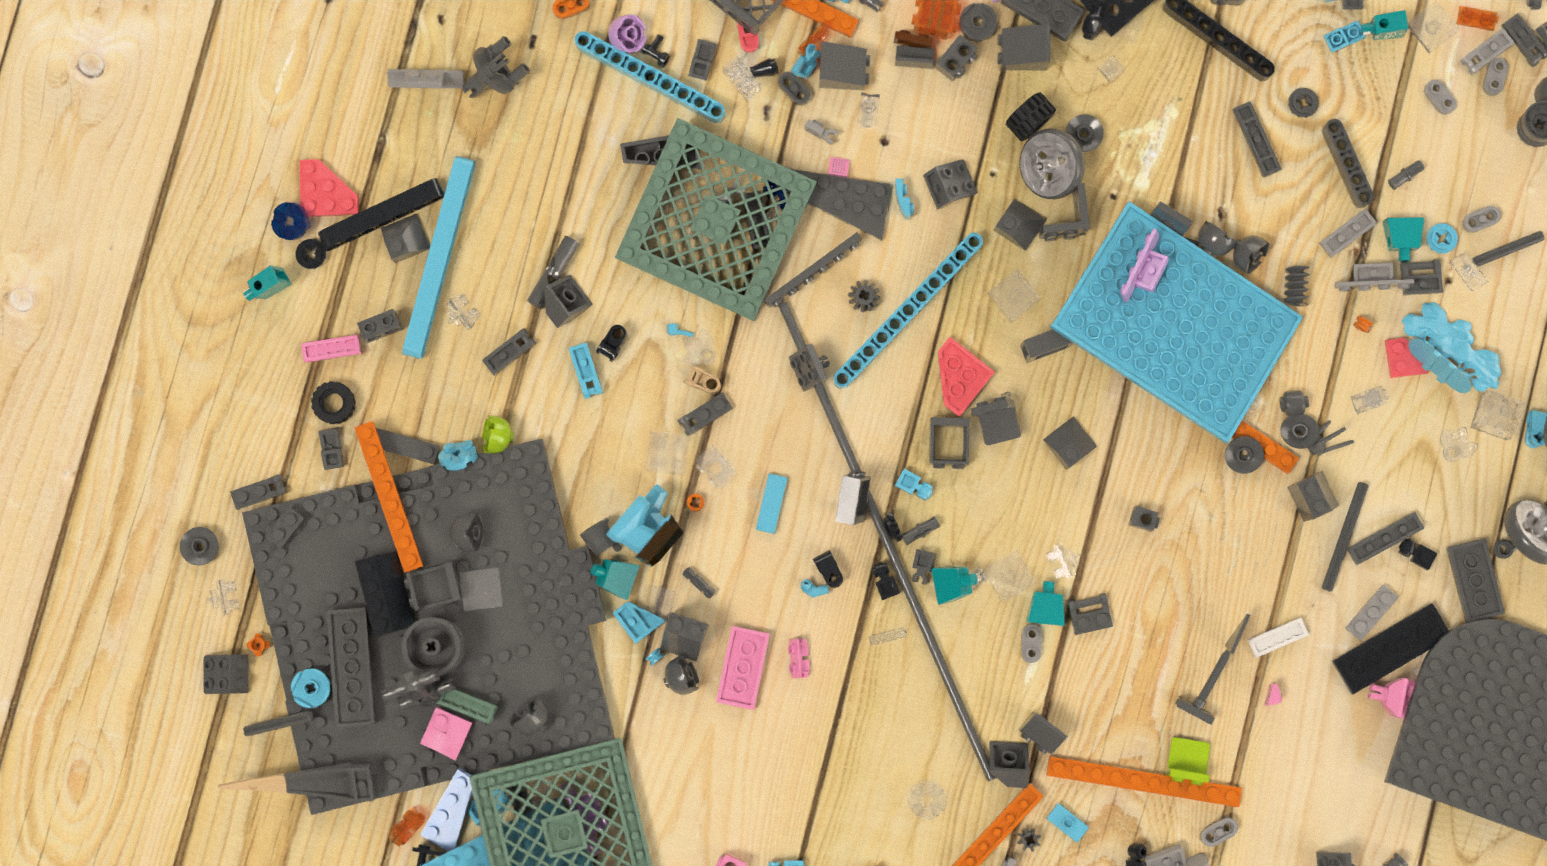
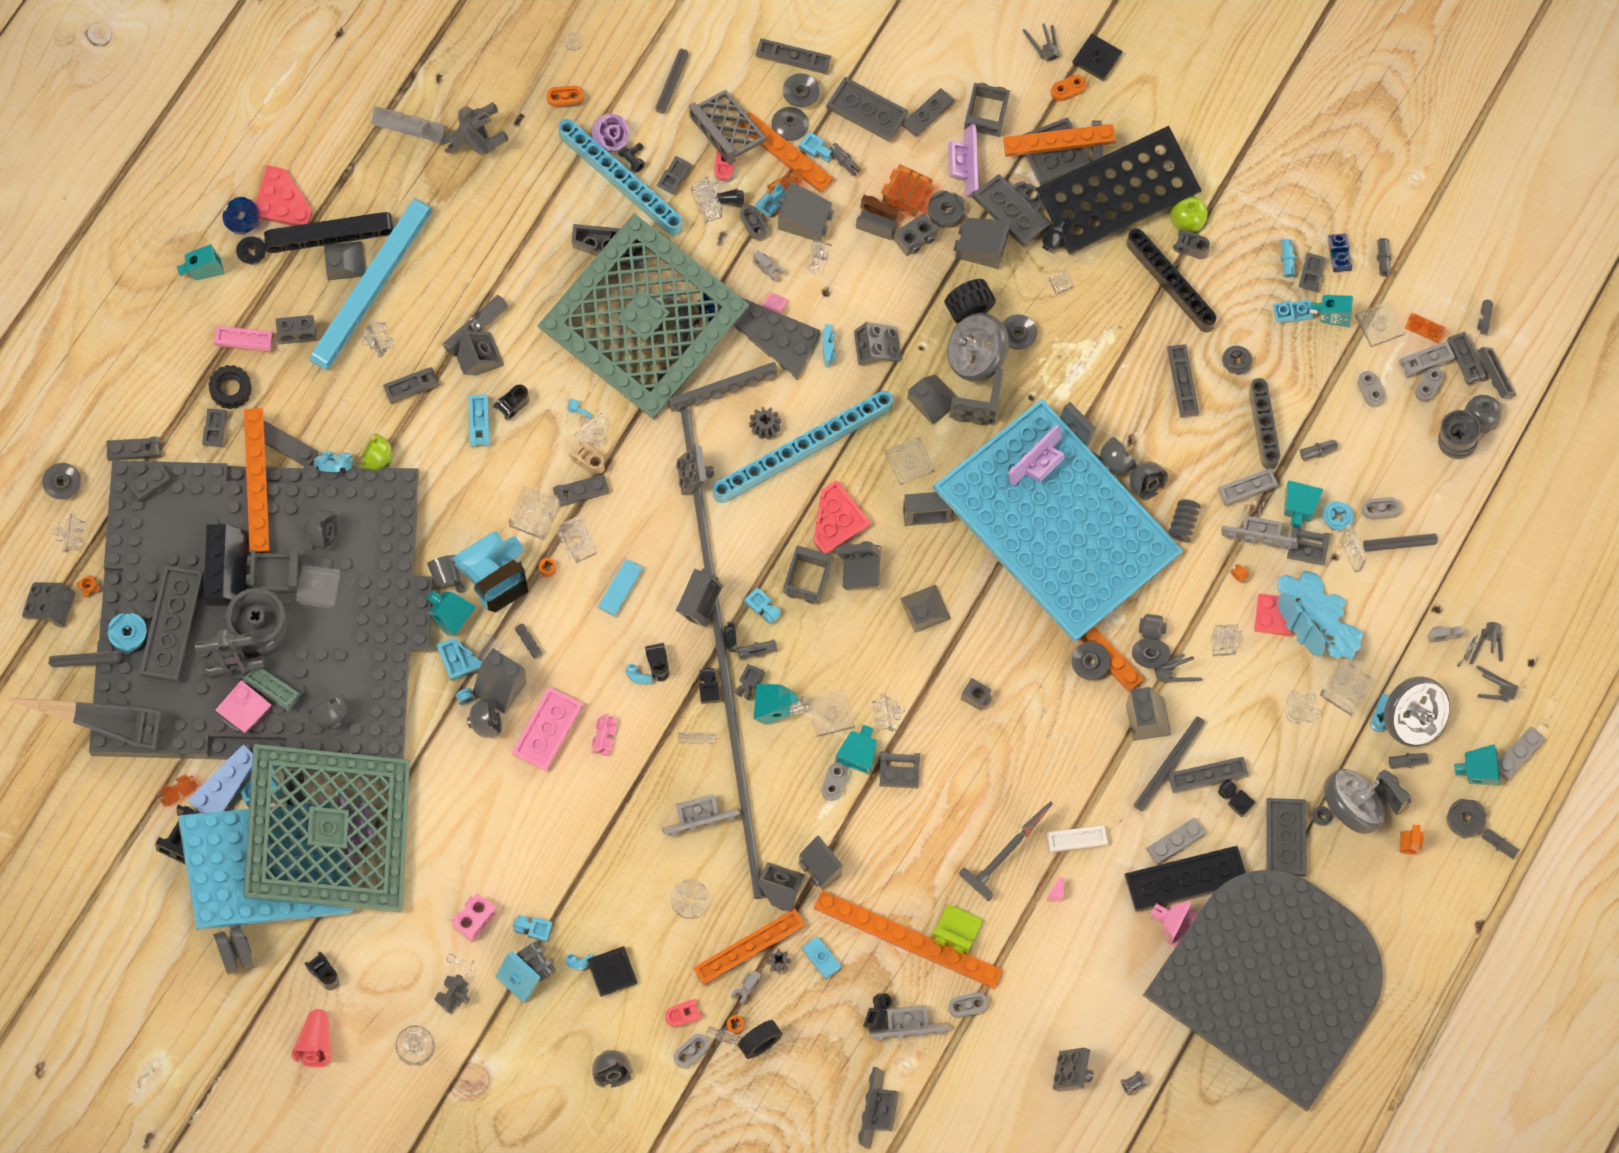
camera: 10 degrees right, 15 degrees down
none -> light grey bracket [662,794,740,836]

